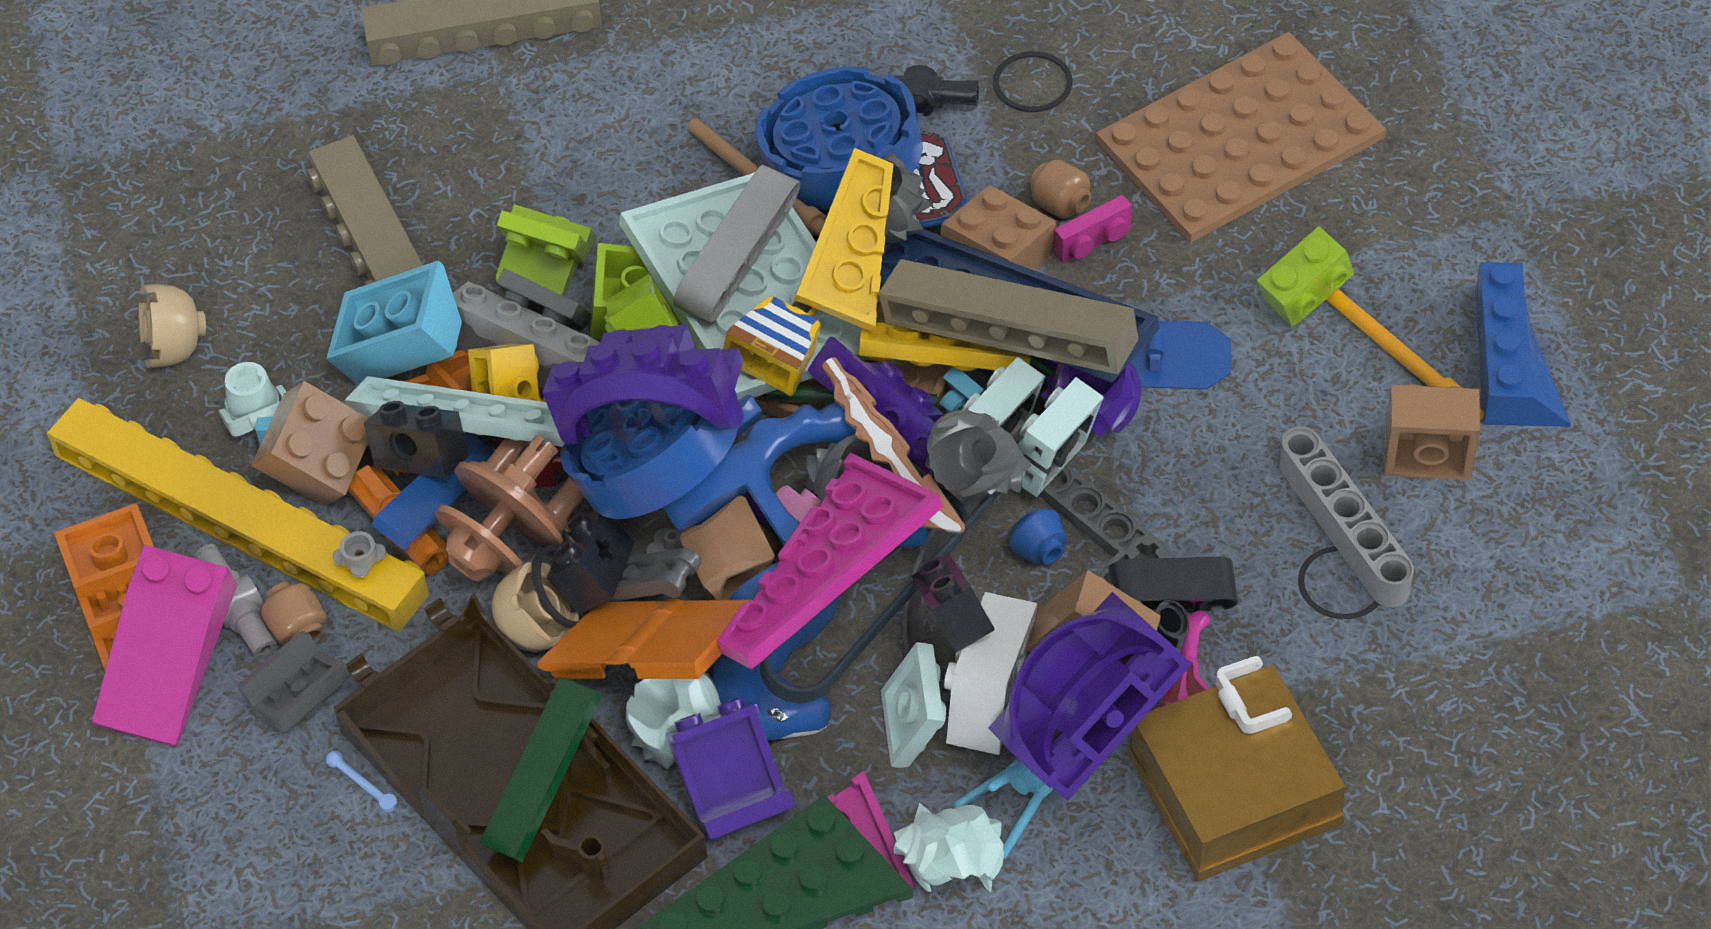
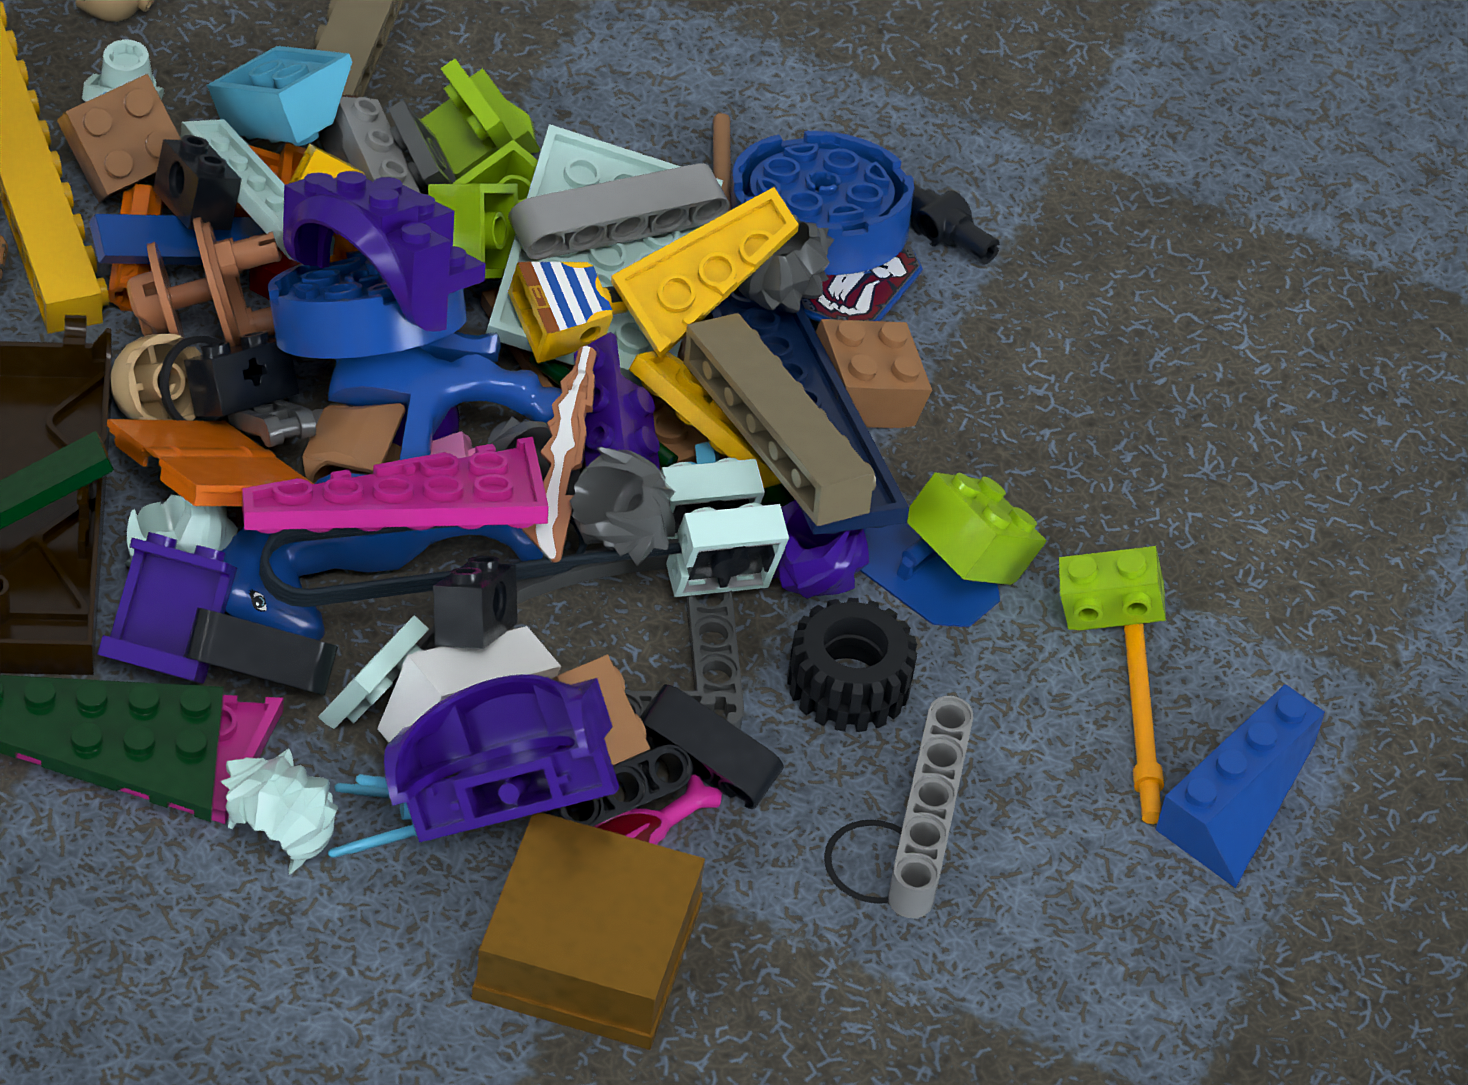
camera: 30 degrees right, 5 degrees down
light grey plate [333,531,386,578] -> none
black piece [993,51,1073,112] -> none
blue cone [1010,508,1067,565] -> none
medium nougat head [1029,159,1092,219] -> none
dark pink plate [1053,195,1132,264] -> none
medium nougat plate [1096,32,1386,243] -> none
white piece [1216,656,1292,734] -> none
medium nougat brick [1384,384,1480,480] -> none
none -> black beam [184,607,338,695]
none -> black tyre [787,598,918,732]
none -> lime brick [907,472,1047,585]

